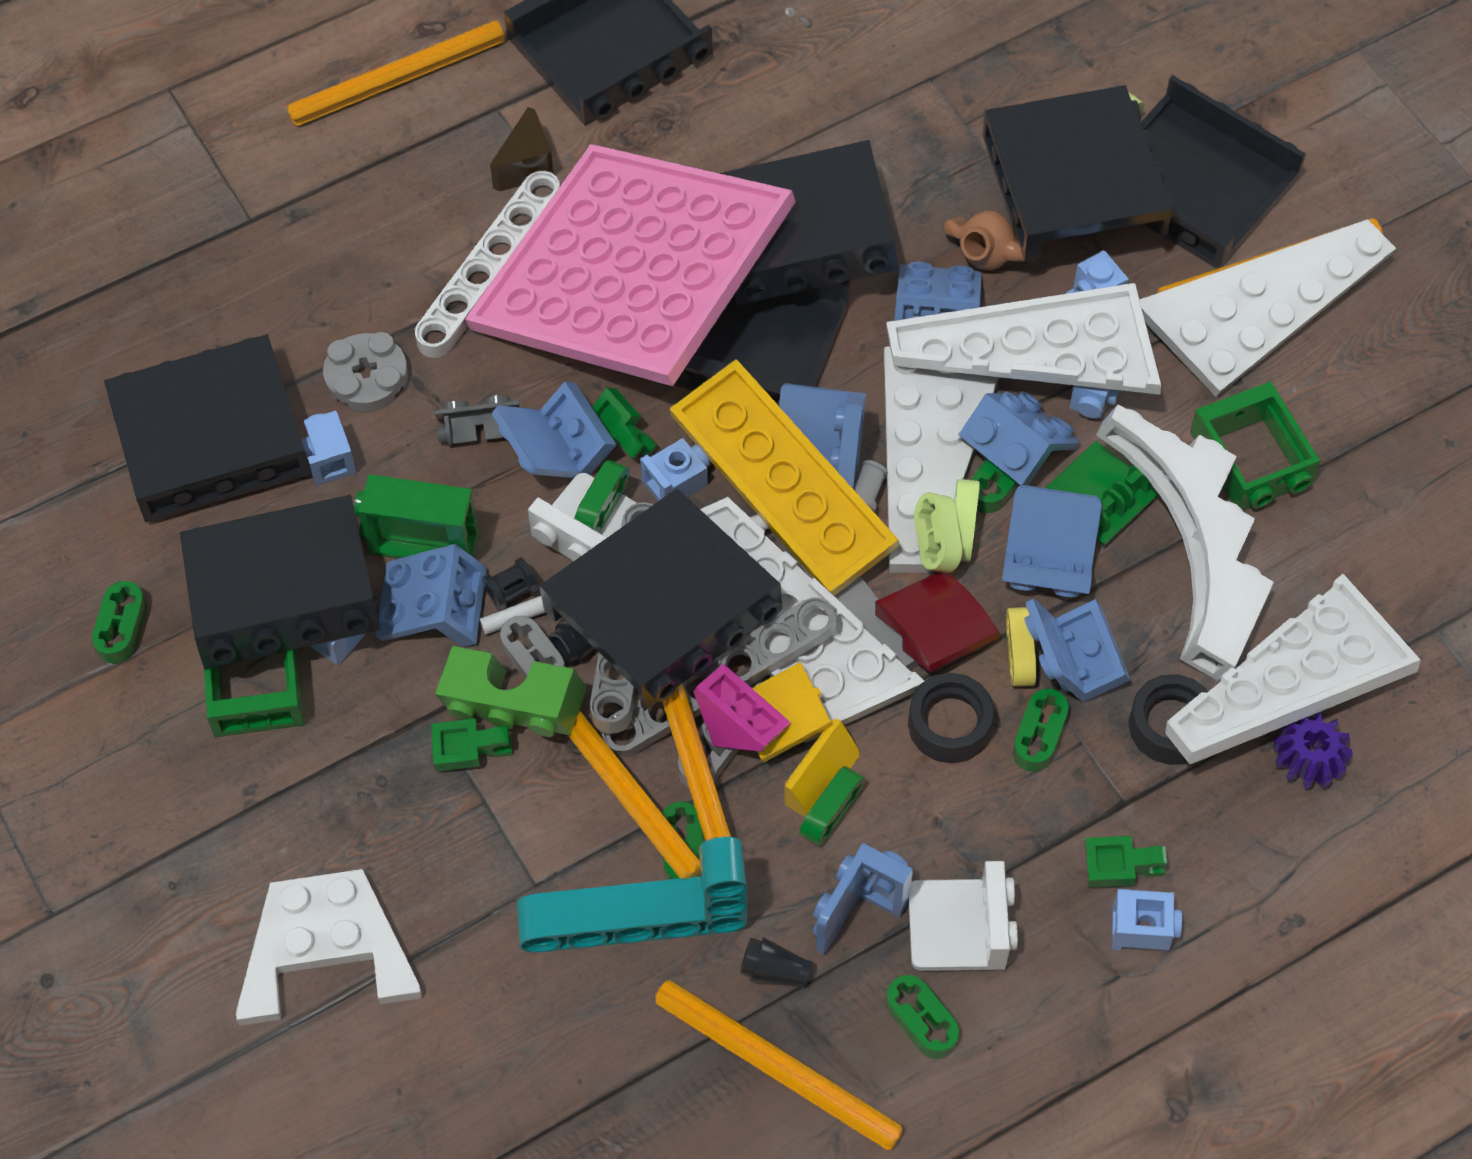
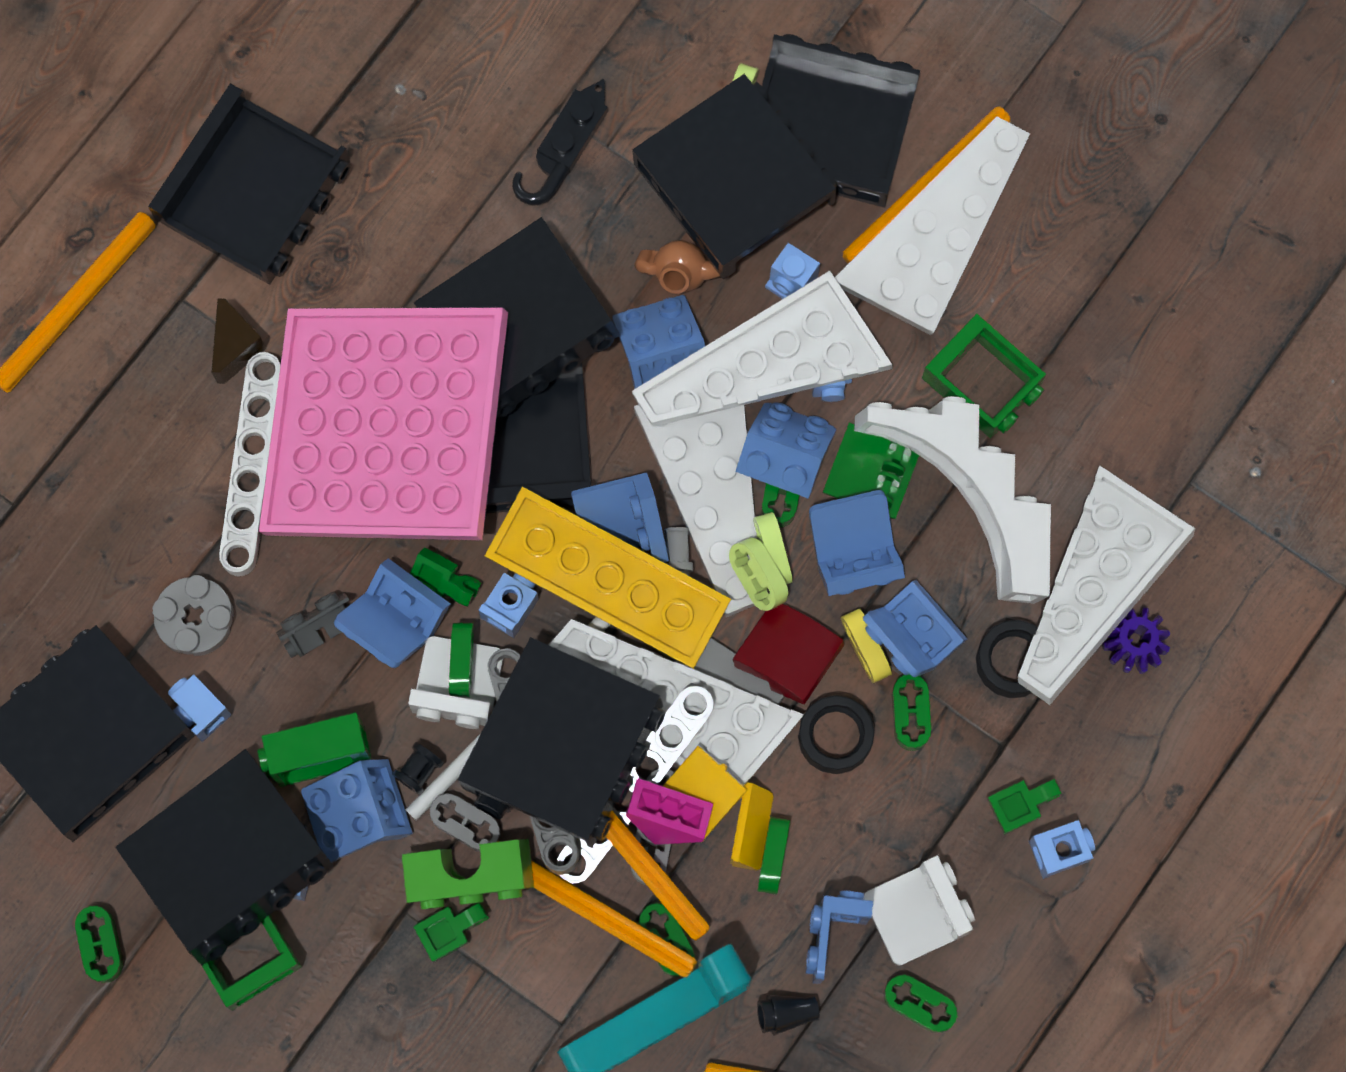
camera: 25 degrees left, 15 degrees up
none -> black plate [512,79,608,205]

